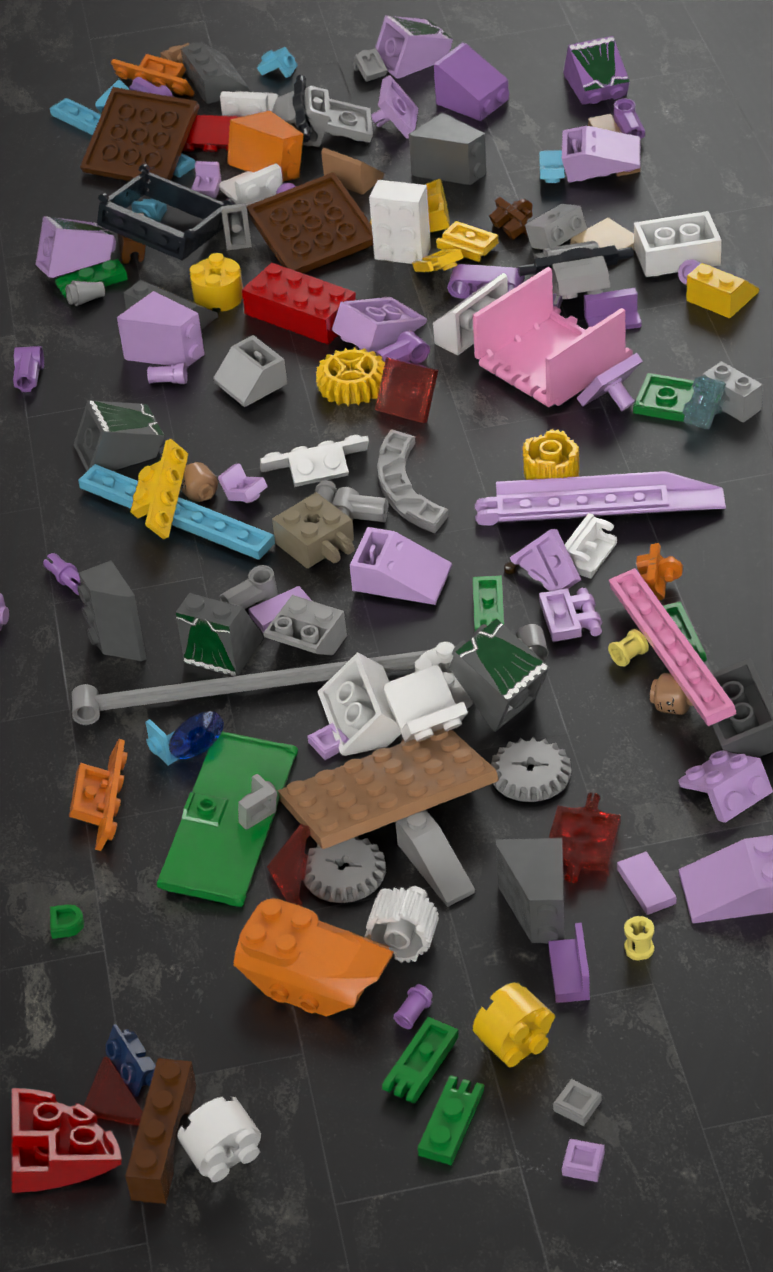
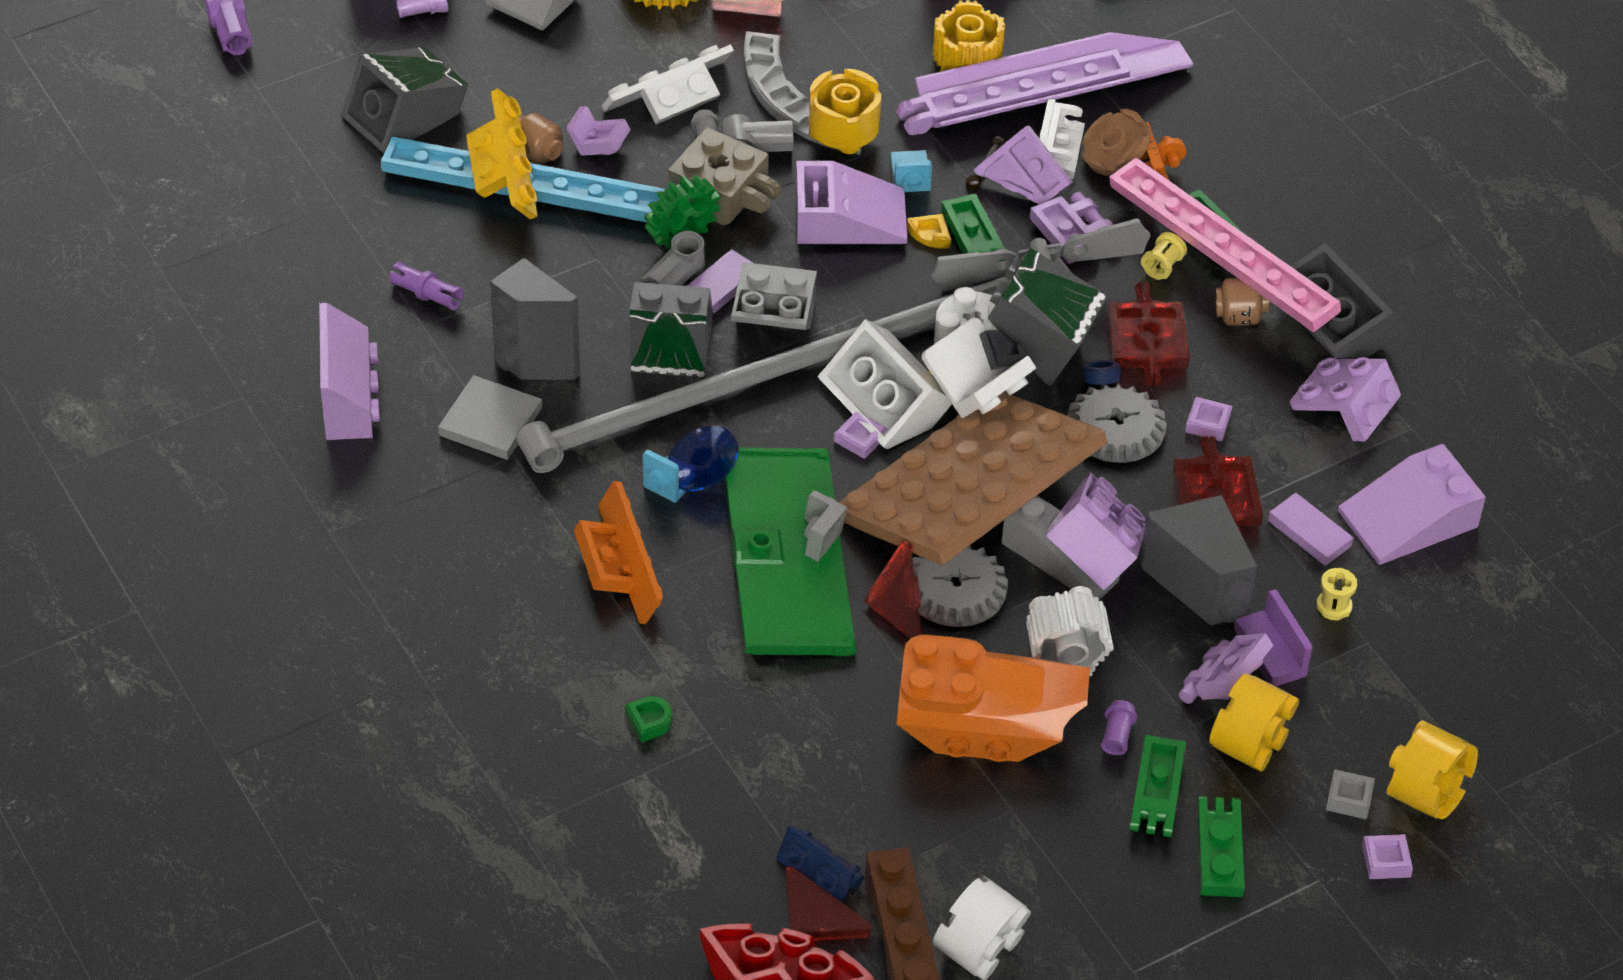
camera: 25 degrees left, 5 degrees up
none -> light grey tile [438,375,542,460]
none -> green gear [644,175,721,249]
none -> yellow brick [808,69,881,154]
none -> medium azure bracket [890,150,932,192]
none -> yellow tile [907,214,951,249]
none -> light grey piece [931,218,1151,292]
none -> black tile [979,330,1028,370]
none -> lavender slope [1046,472,1145,590]
none -> medium nougat tile [1081,109,1151,176]
none -> dark blue tile [1083,360,1121,385]
none -> clear red plate [1107,282,1190,386]
none -> lavender plate [1179,633,1274,704]
none -> lavender tile [1185,397,1233,442]
none -> yellow brick [1387,720,1478,820]

